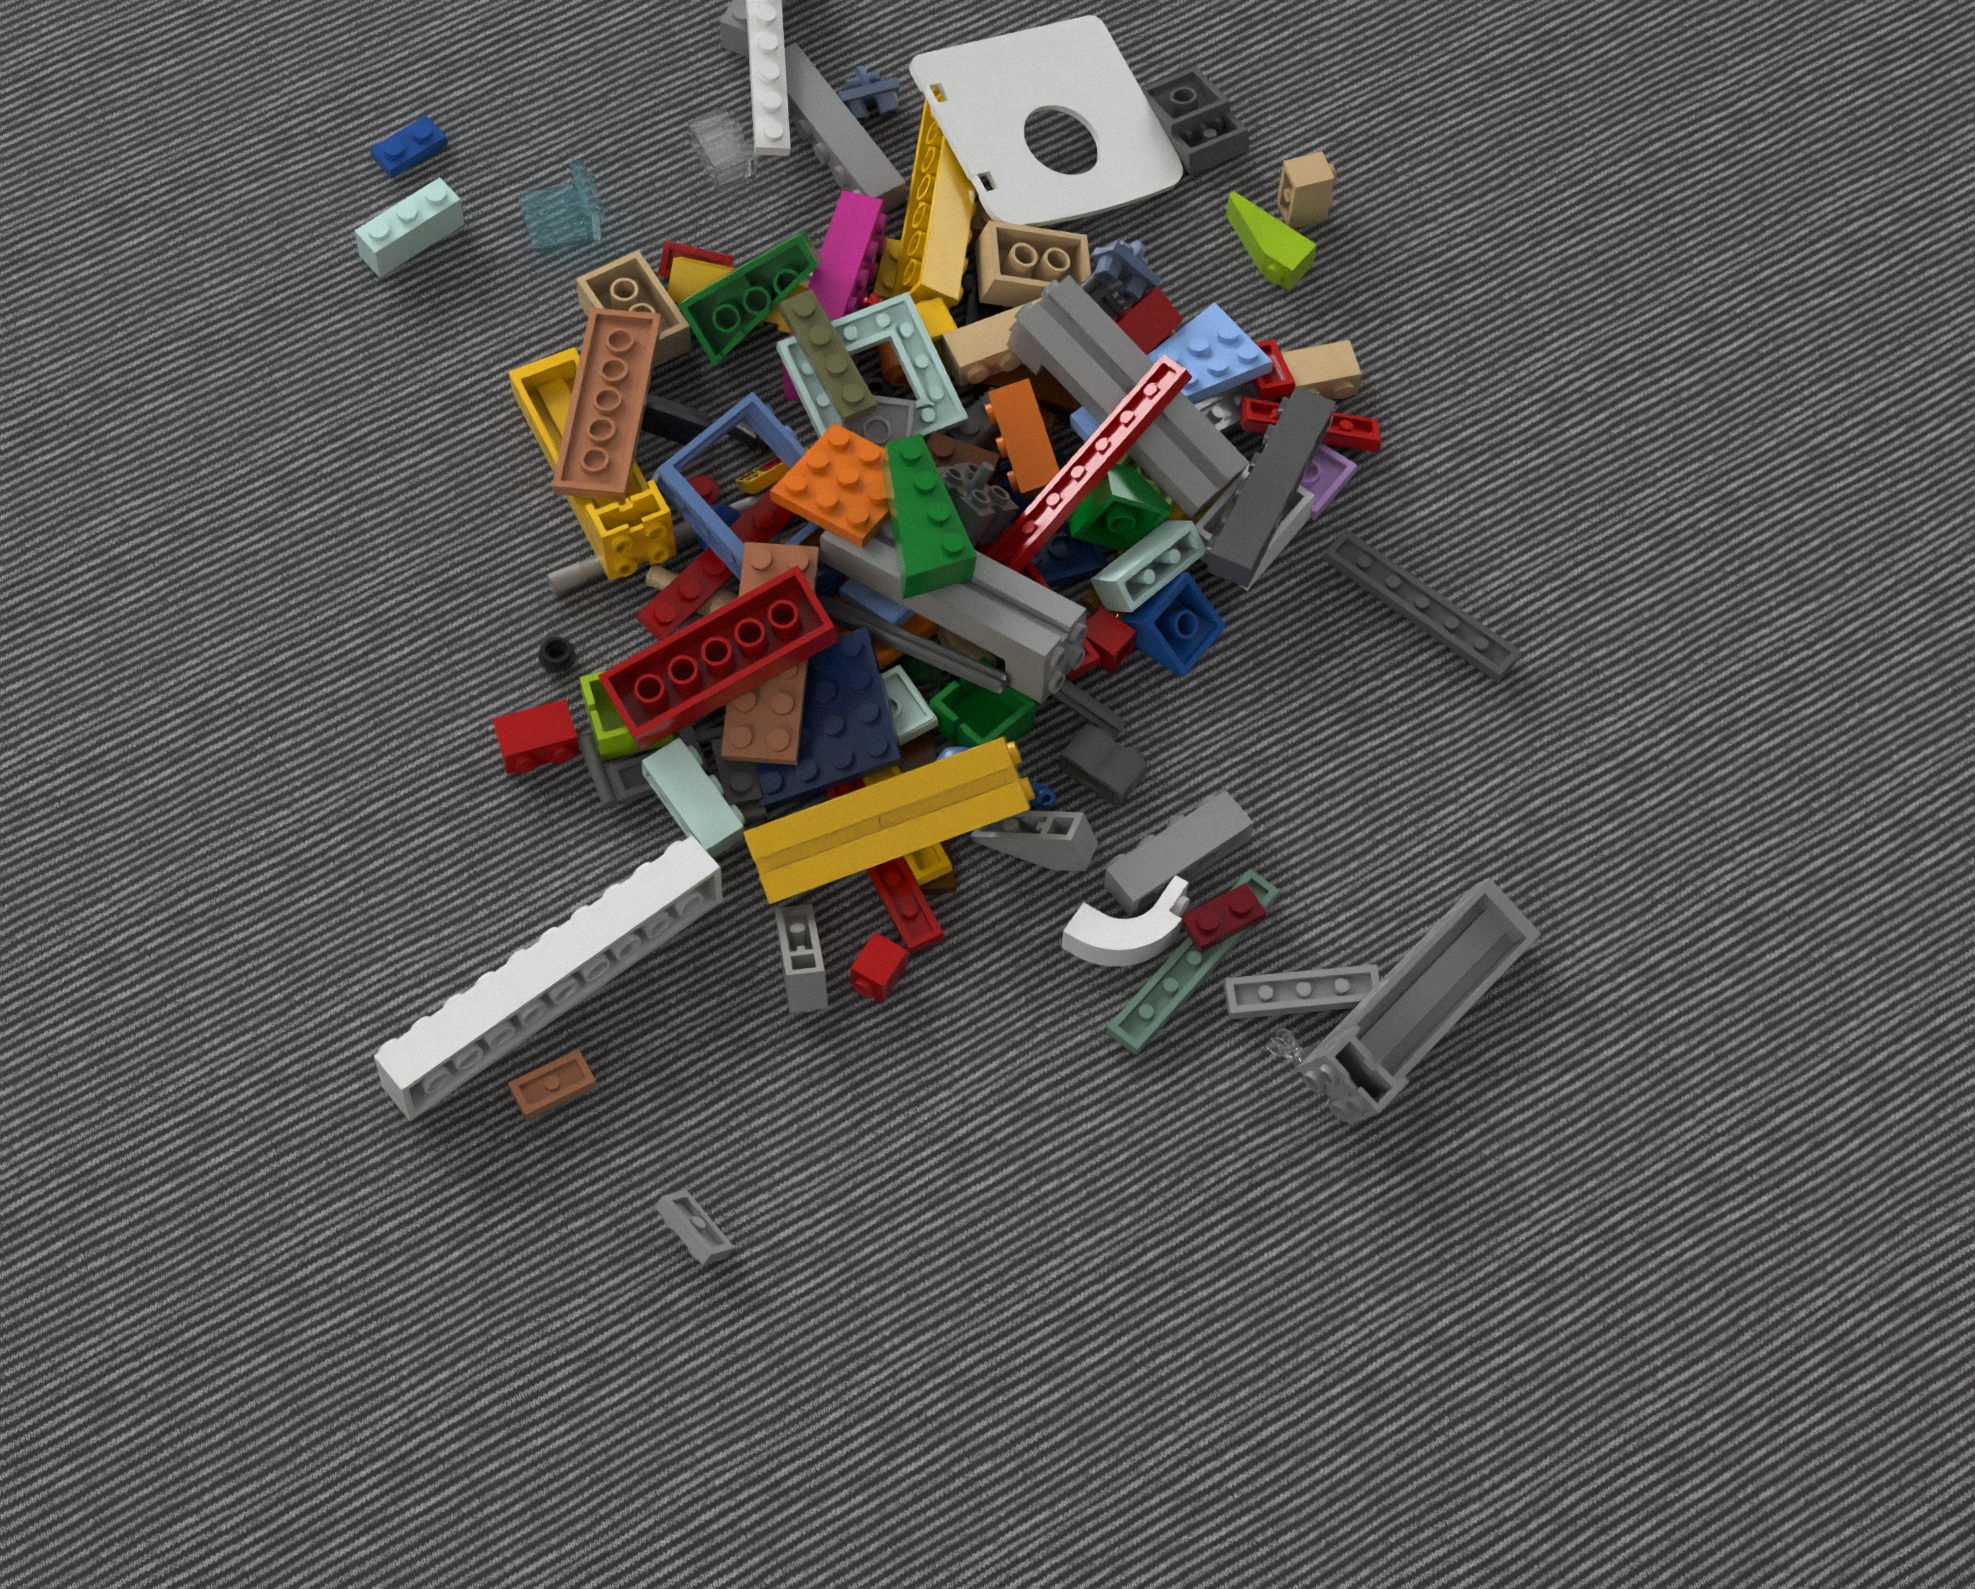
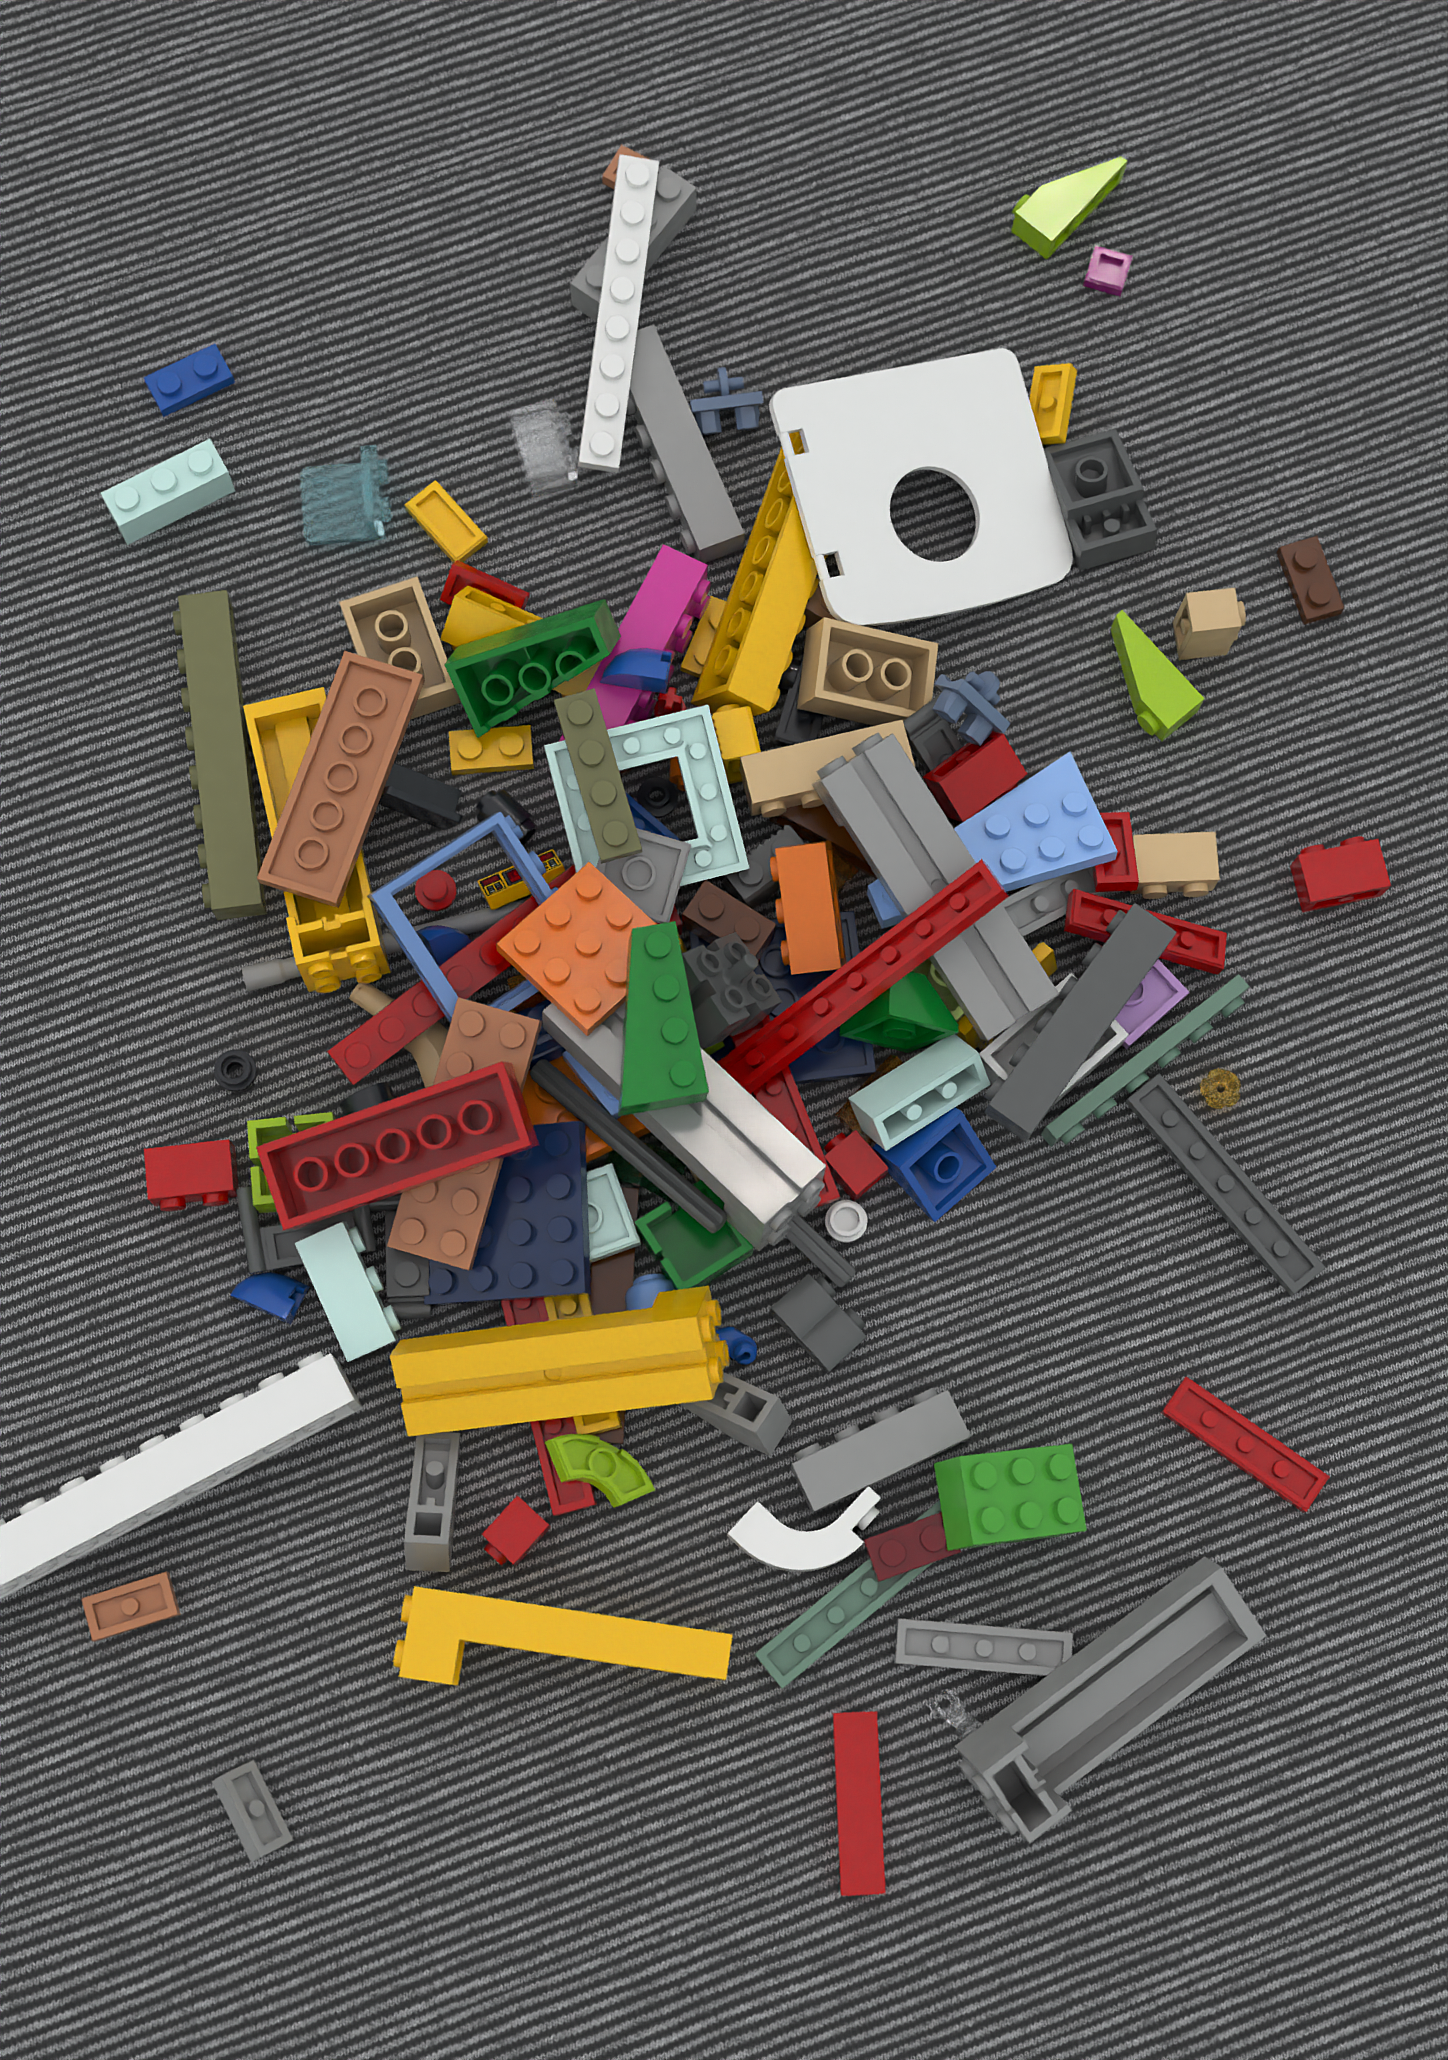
camera: 10 degrees right, 15 degrees up
none -> olive brick [173,590,267,920]
none -> blue brick [230,1272,310,1325]
none -> yellow brick [393,1586,733,1686]
none -> yellow tile [405,480,488,563]
none -> yellow plate [449,725,534,775]
none -> lime tile [545,1434,655,1508]
none -> blue brick [600,648,672,694]
none -> white plate [825,1200,867,1243]
none -> red tile [832,1711,886,1896]
none -> bright green brick [934,1444,1087,1551]
none -> yellow plate [1029,363,1077,445]
none -> sand green plate [1041,974,1250,1147]
none -> red tile [1161,1376,1330,1513]
none -> clear yellow plate [1200,1068,1241,1109]
none -> reddish brown plate [1276,536,1344,625]
none -> red brick [1290,836,1391,913]

